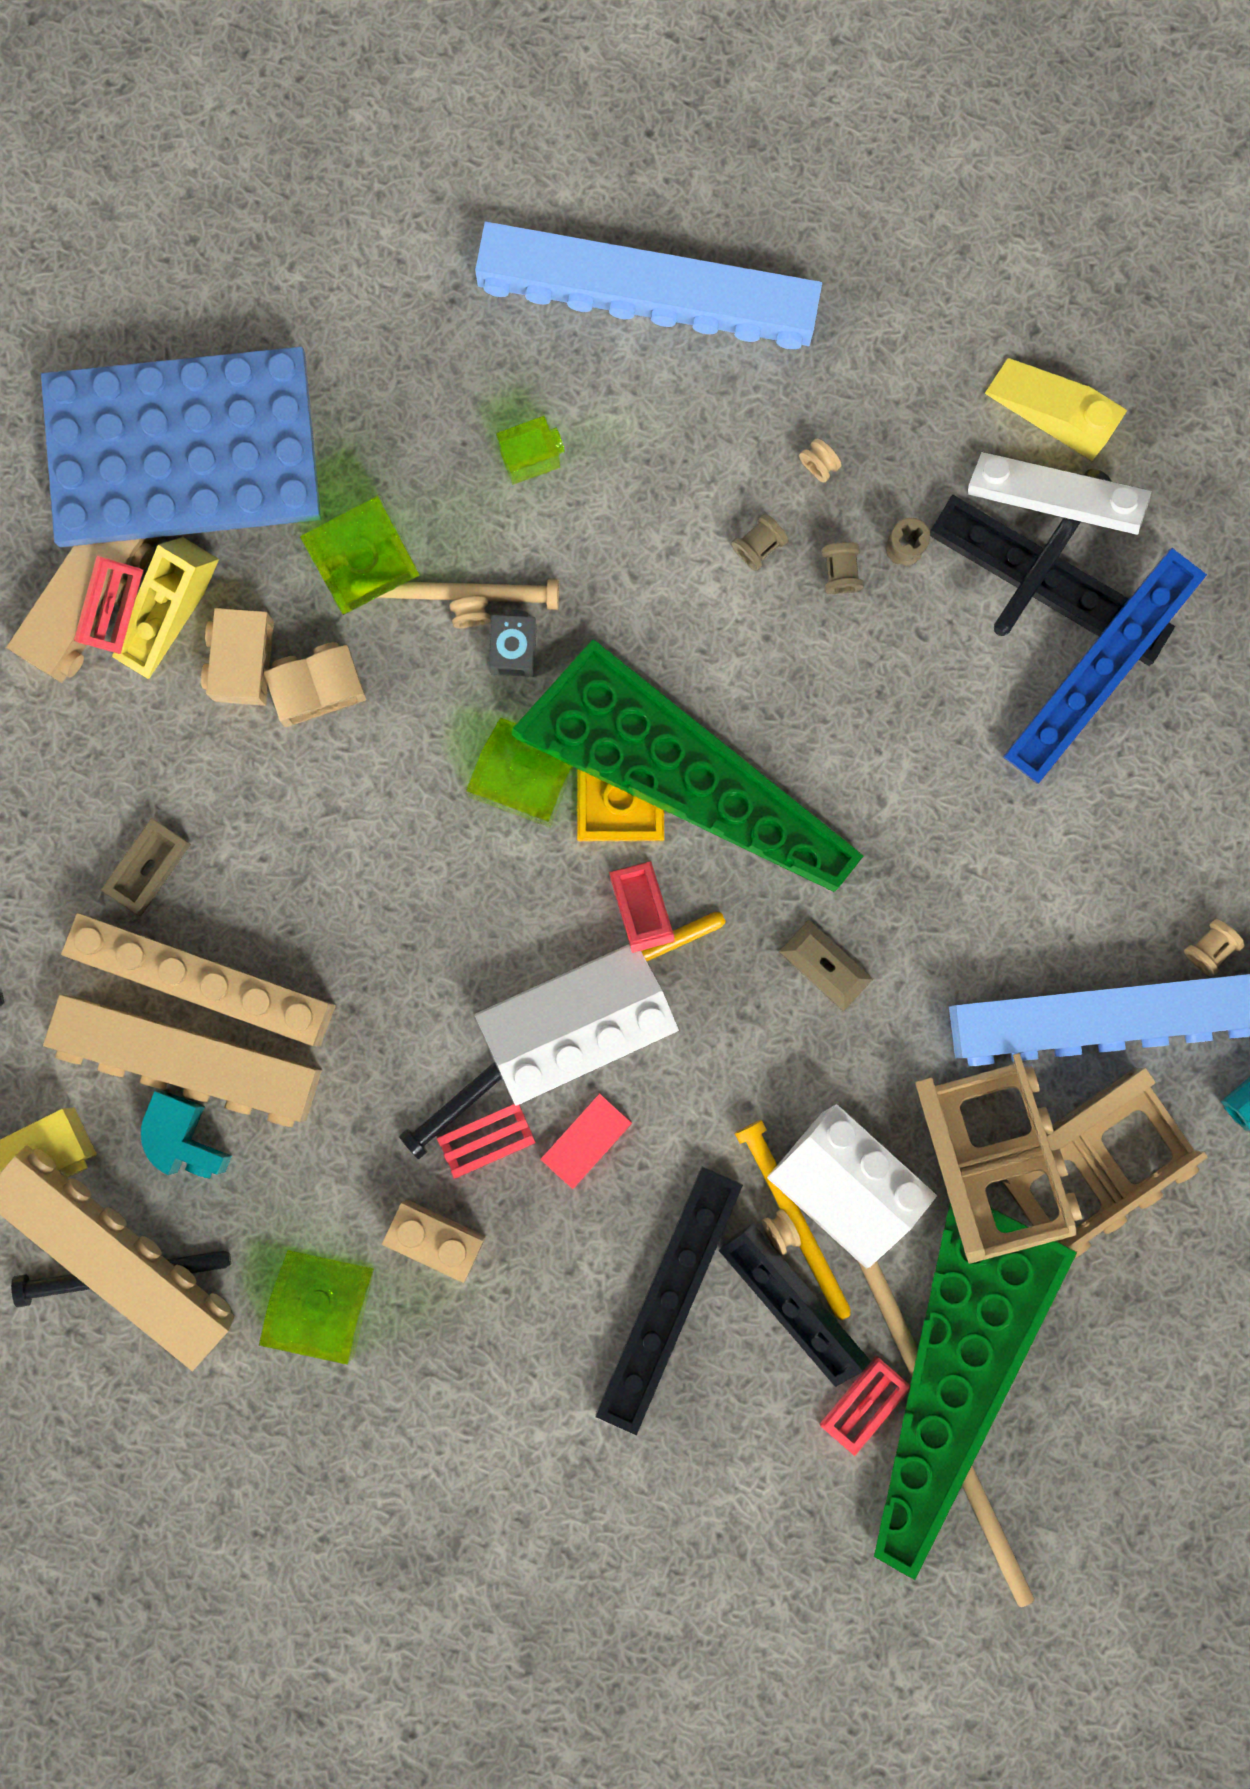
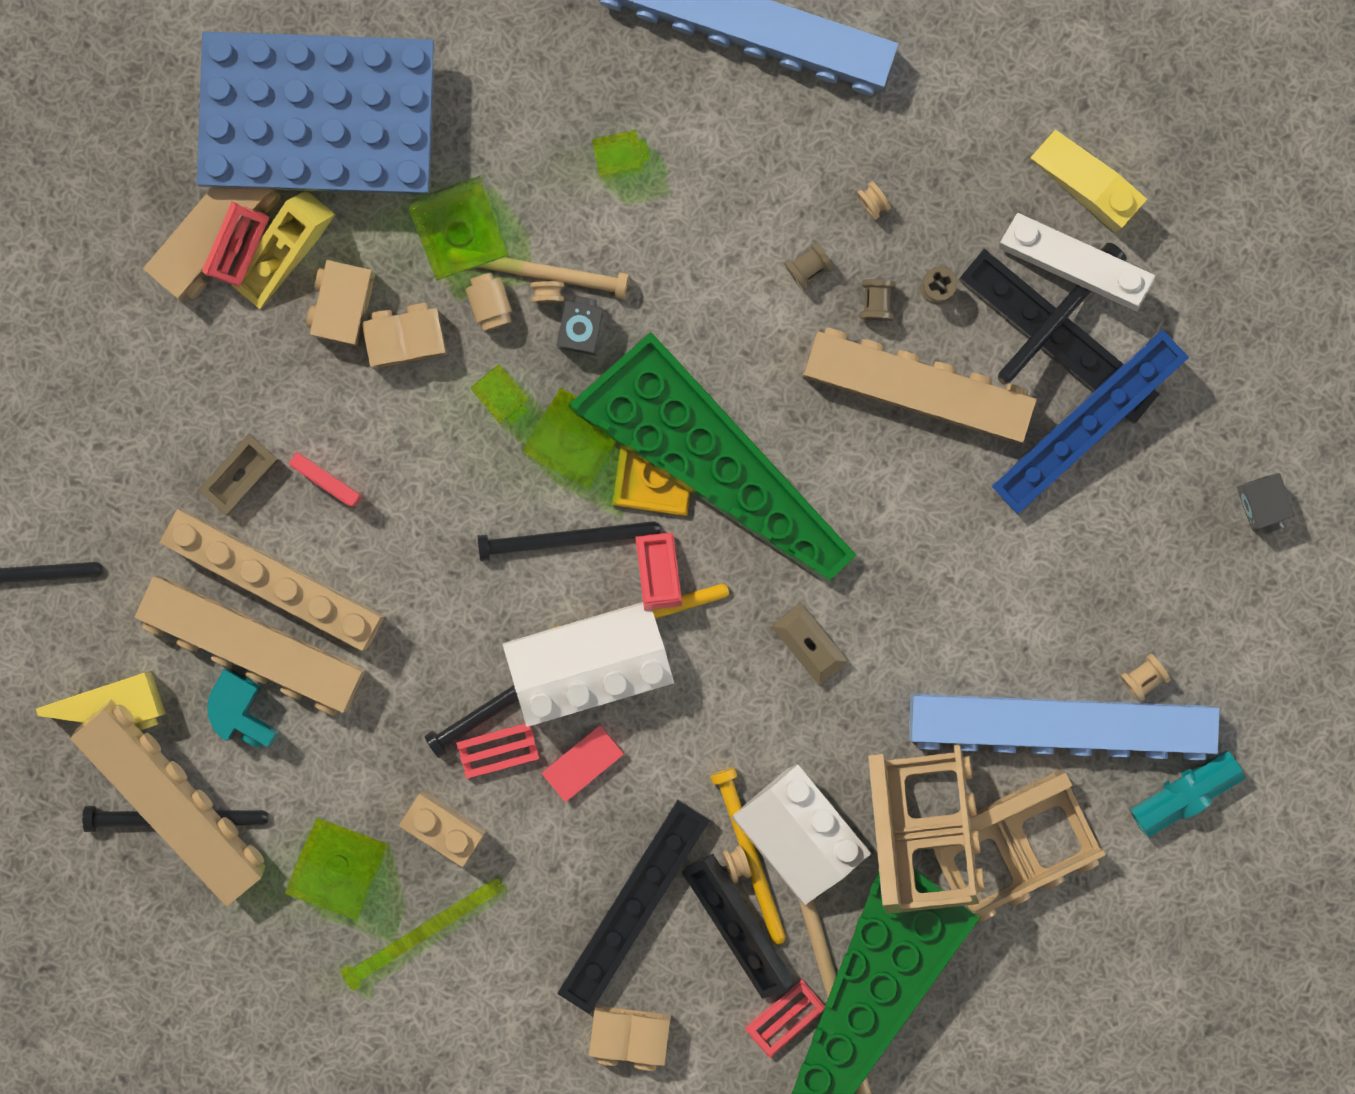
camera: 15 degrees right, 5 degrees up
none -> coral tile [289,452,363,507]
none -> clear neon green bar [340,879,504,992]
none -> tan brick [465,273,512,332]
none -> clear neon green brick [470,364,530,425]
none -> black bar [478,521,660,562]
none -> tan brick [589,1005,671,1071]
none -> tan brick [802,327,1037,444]

